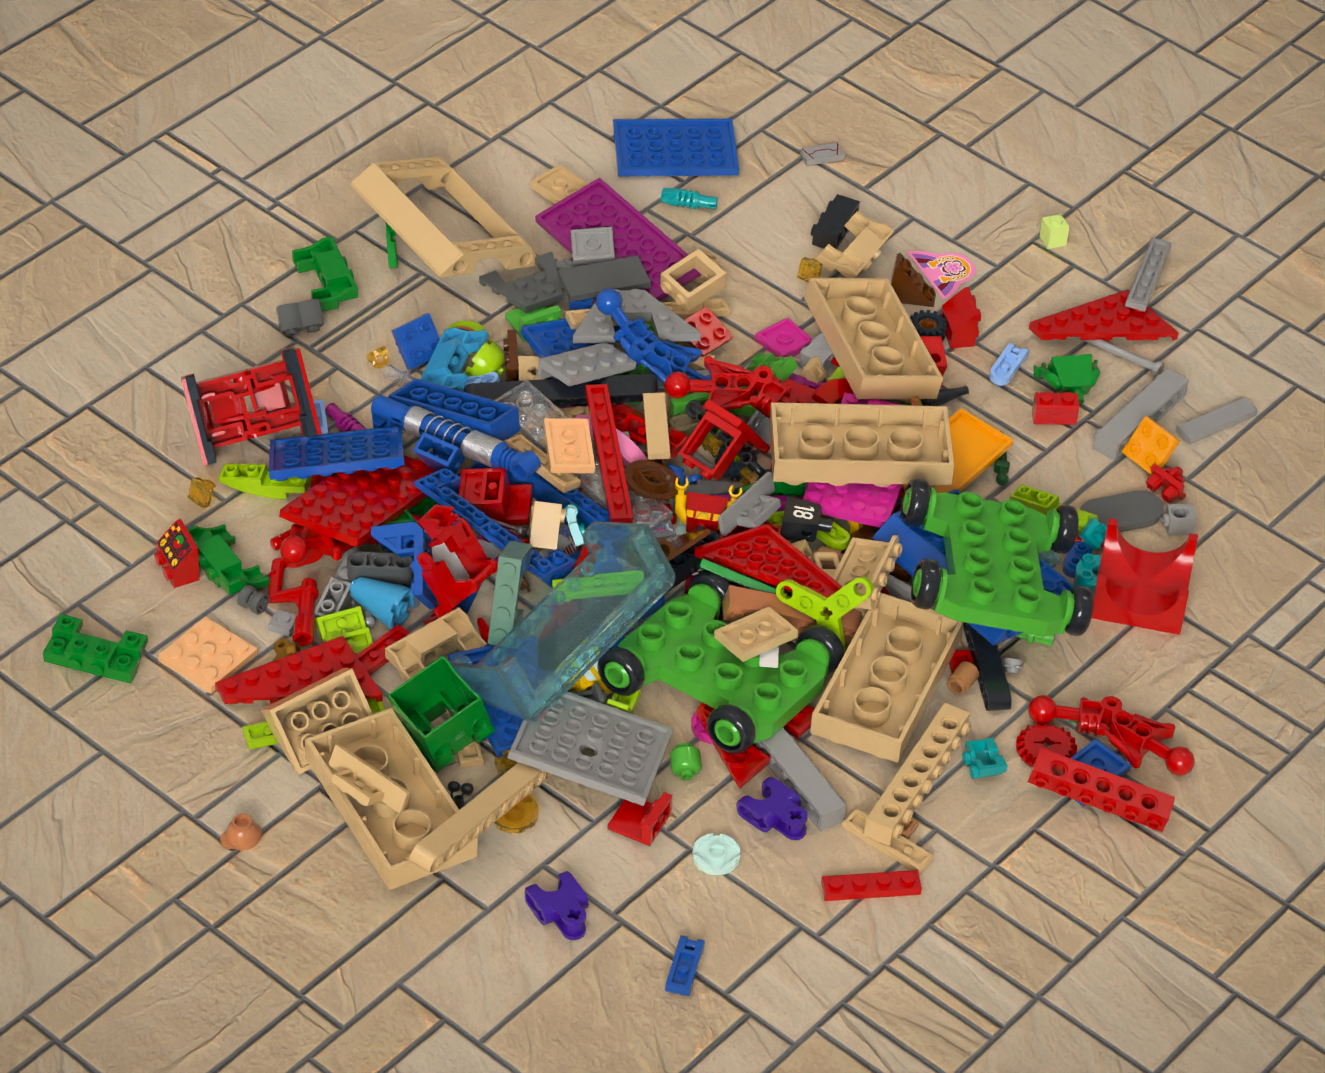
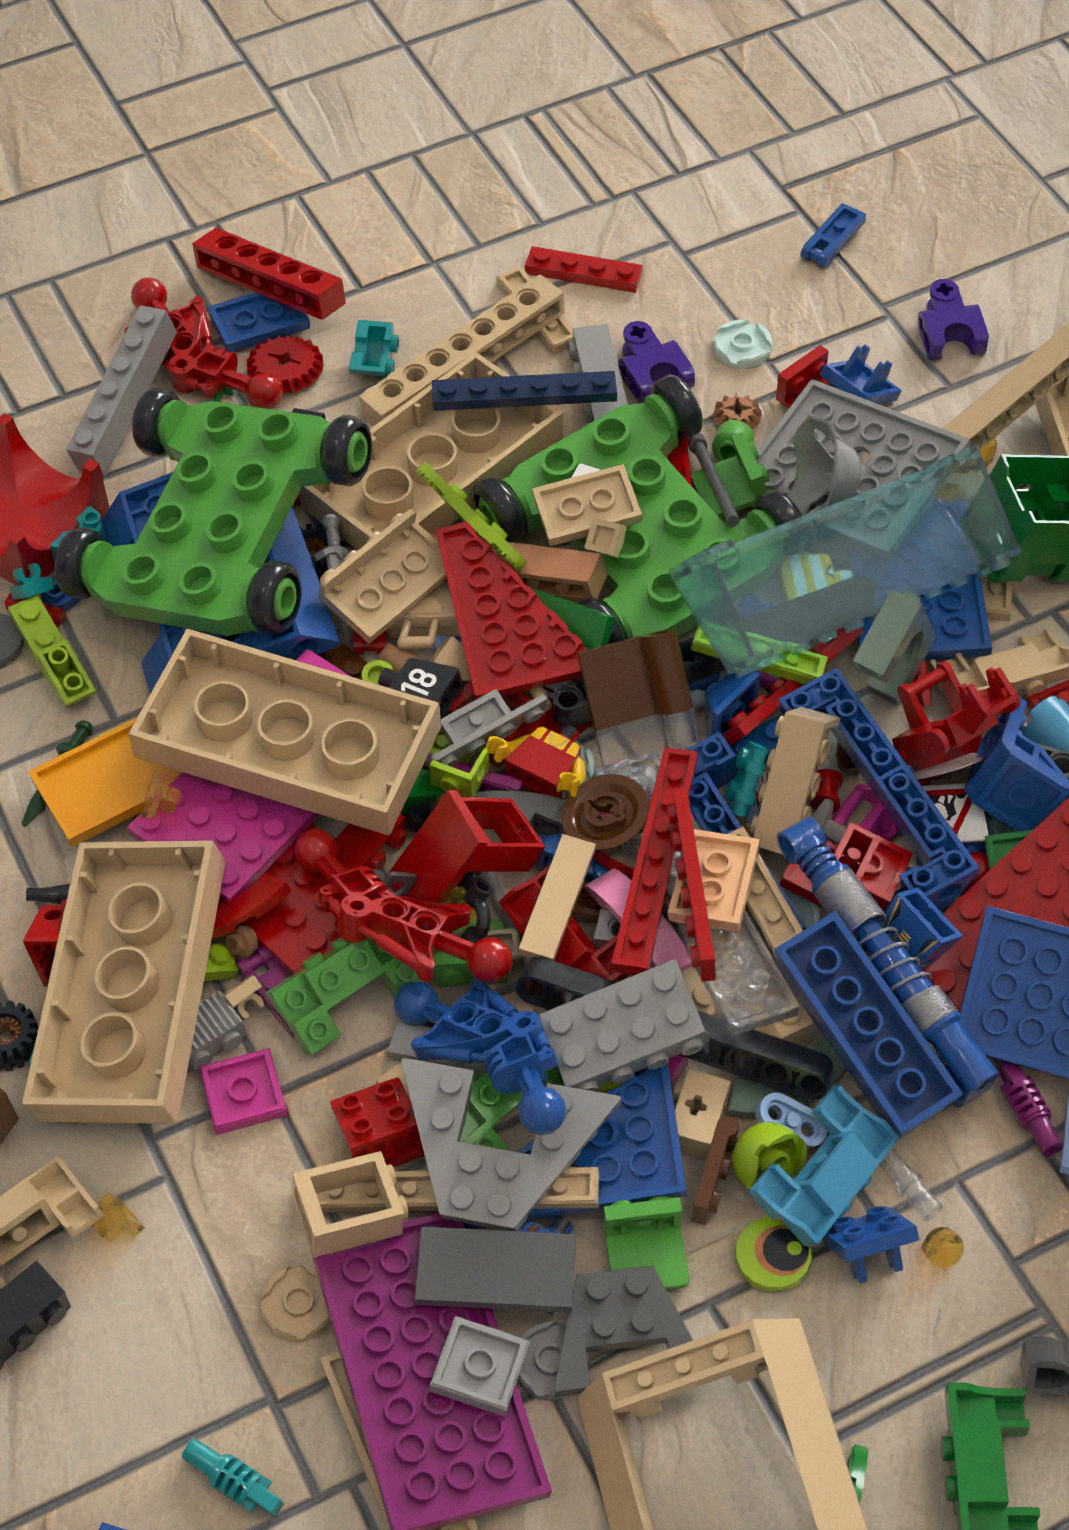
camera: 155 degrees left, 10 degrees up
none -> light grey brick [66,305,177,476]
none -> lime bracket [429,749,489,797]
none -> dark blue plate [432,371,617,411]
none -> tan tile [584,517,627,558]
none -> red plate [667,787,716,982]
none -> dark grey bar [687,433,740,527]
none -> bright green bracket [691,432,769,518]
none -> nougat gear [713,393,762,430]
none -> light grey piece [789,416,861,521]
none -> blue plate [820,344,902,404]

